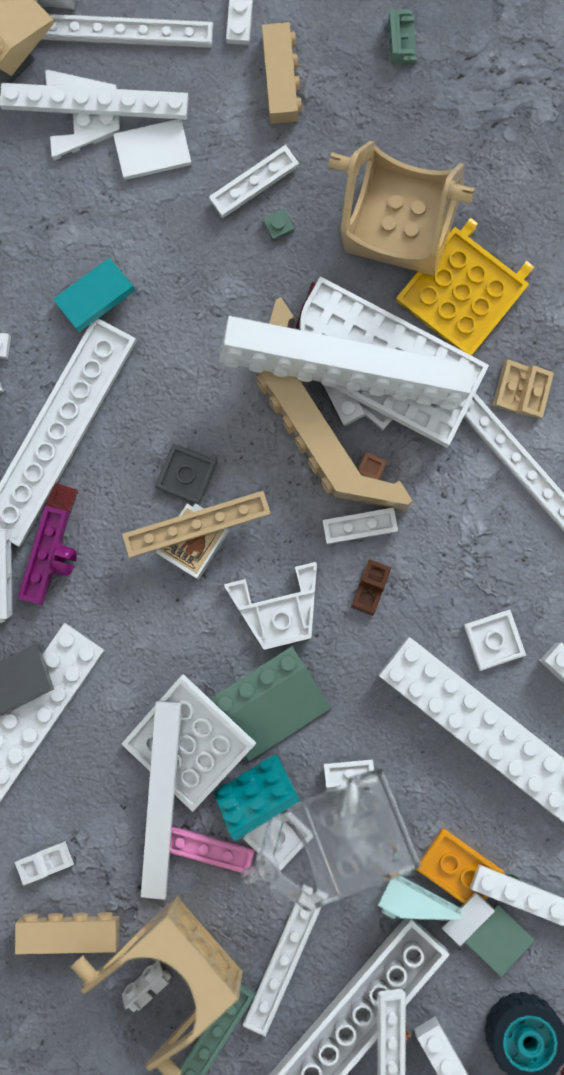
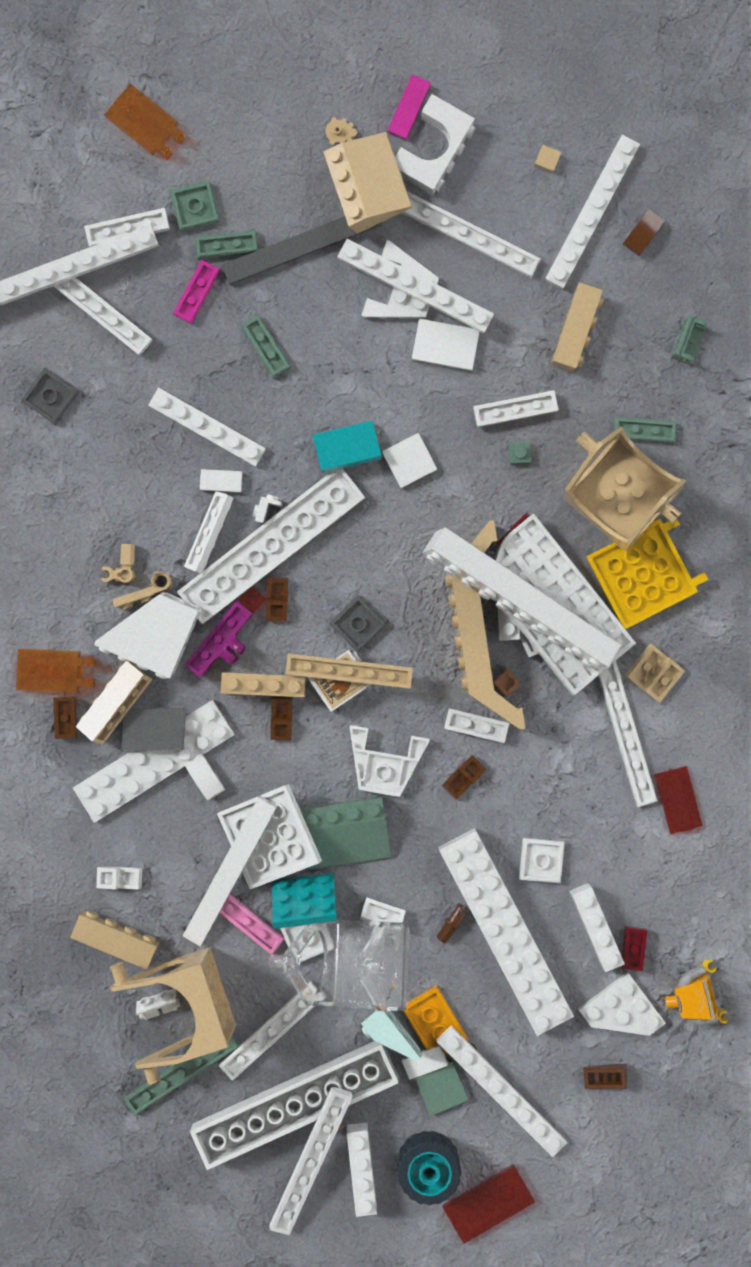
camera: 20 degrees right, 5 degrees up
none -> white slope [184,753,225,801]
none -> tan brick [221,672,306,697]
none -> white bracket [253,495,282,524]
none -> reddish brown slope [266,577,288,621]
none -> reddish brown slope [270,696,293,741]
none -> white tile [382,433,437,489]
none -> reddish brown axle [437,903,469,943]
none -> sand green tile [613,417,677,443]

